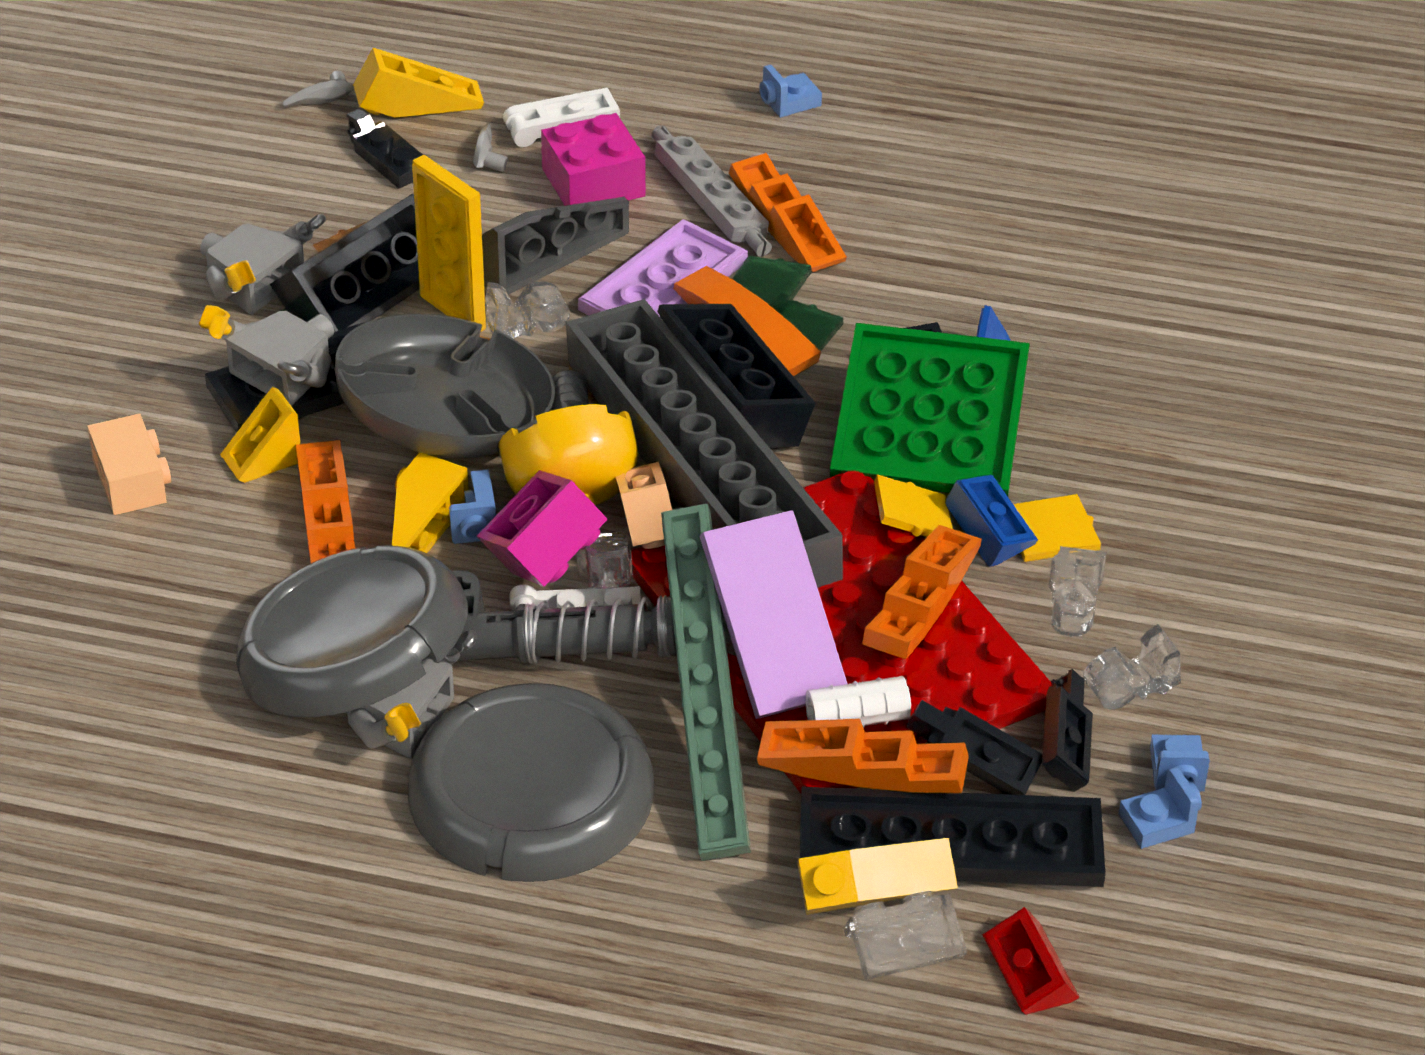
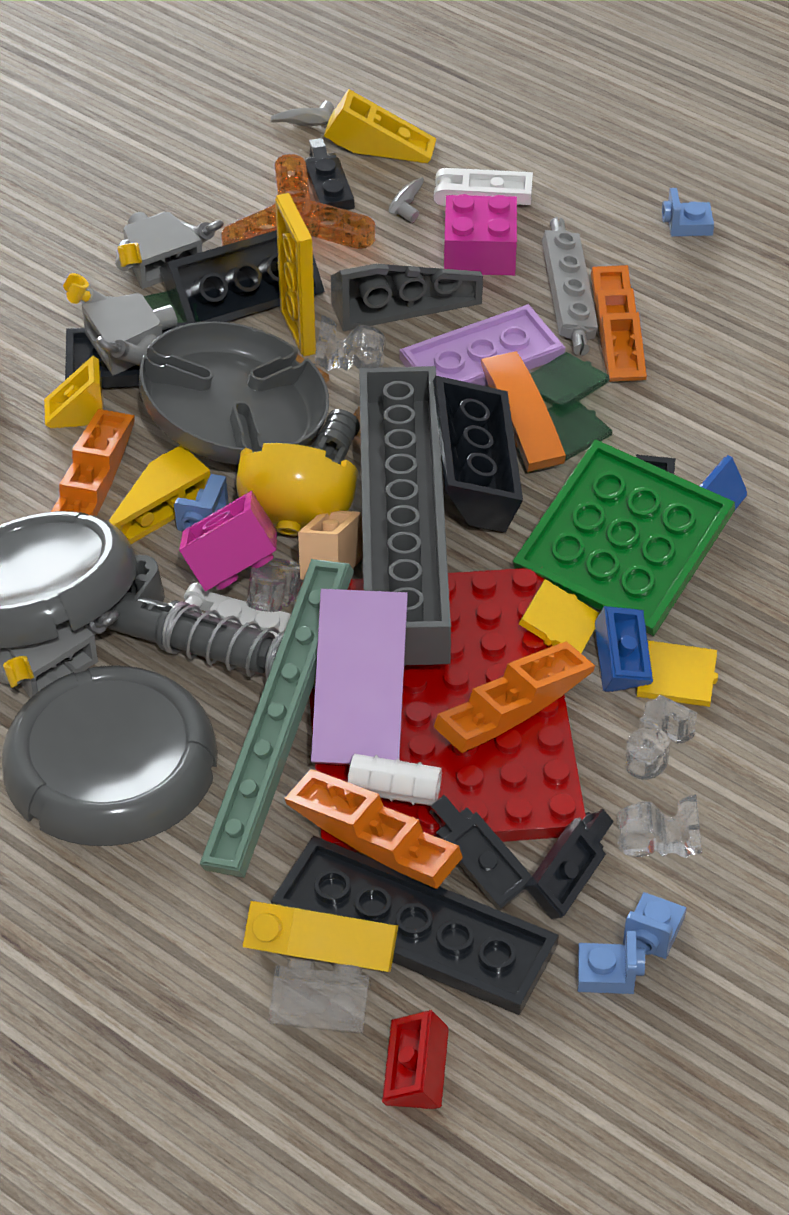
camera: 25 degrees right, 5 degrees up
none -> clear orange piece [221,154,375,249]

